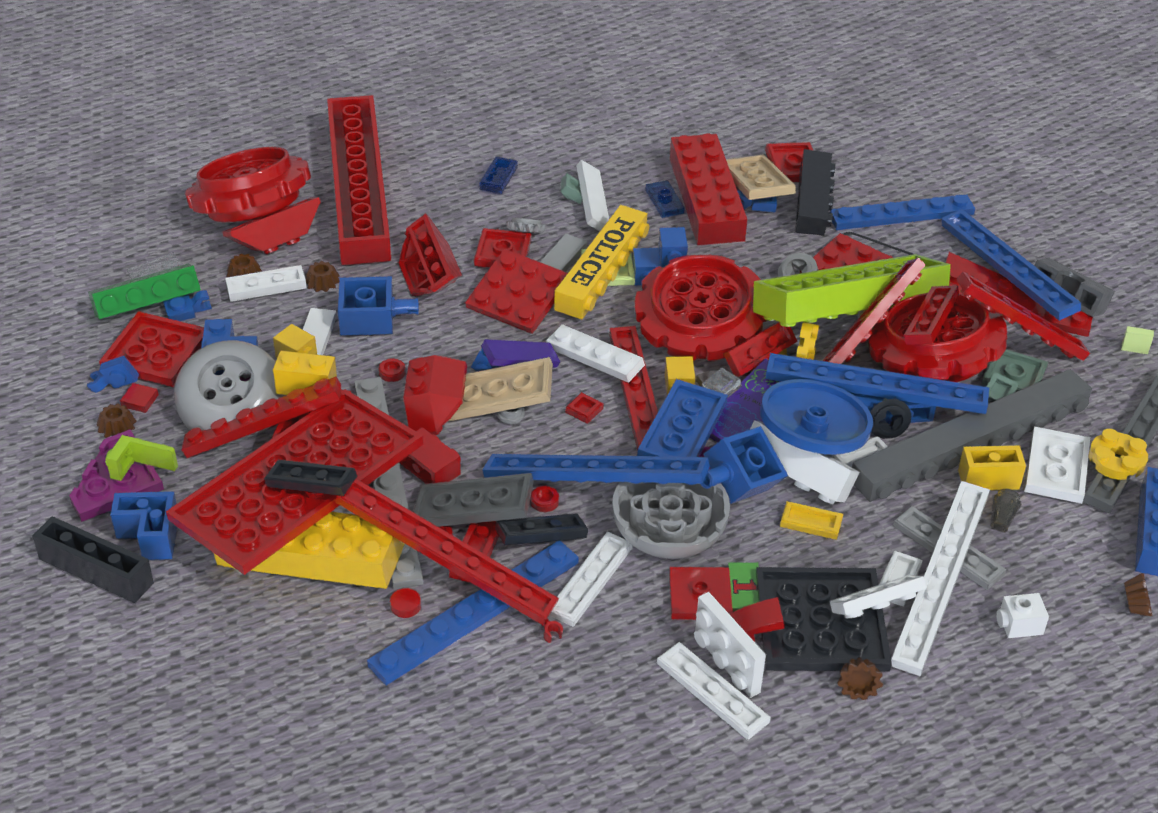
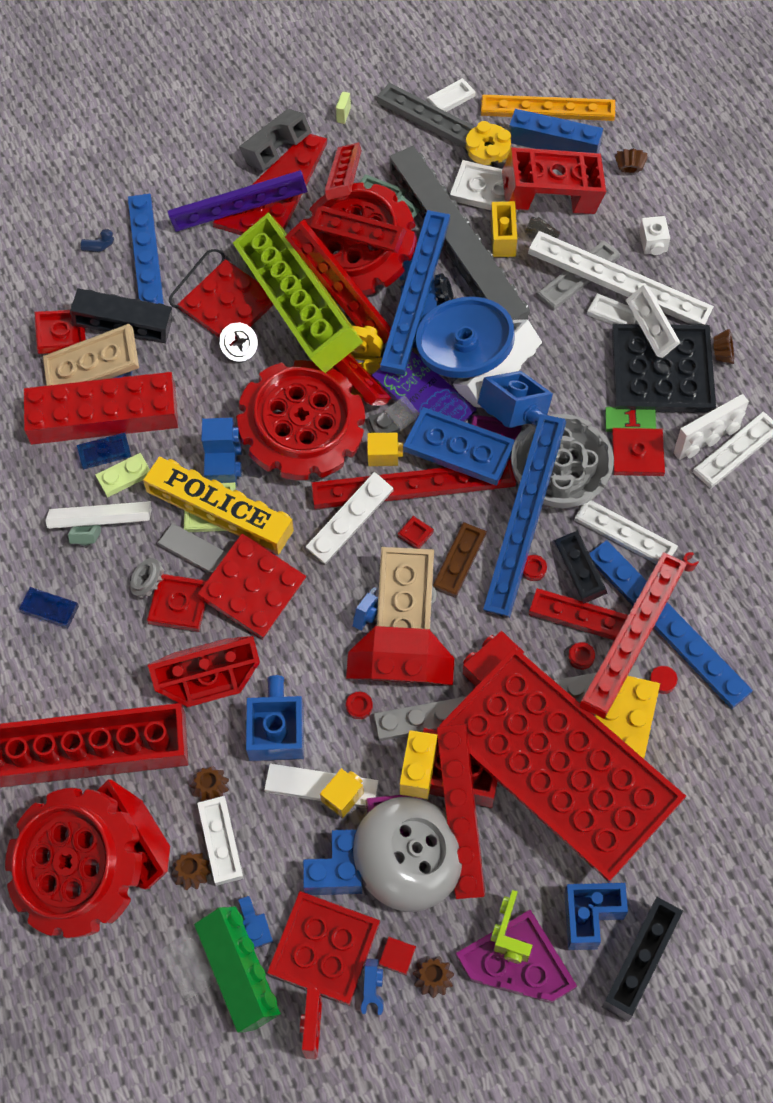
camera: 85 degrees left, 20 degrees up
black tile [264,460,357,496] -> none
dark grey tile [413,473,534,527] -> none
dark purple tile [481,339,560,368] -> none
red slope [729,597,785,642] -> none
yellow tile [780,501,843,540] -> none
blue plate [941,209,1081,321] -> none
none -> dark blue arm [81,229,114,252]
none -> yellowish green plate [95,453,150,498]
none -> dark purple tile [167,170,308,232]
none -> red plate [300,987,322,1059]
none -> reddish brown tile [433,522,487,598]
none -> red plate [502,147,606,214]

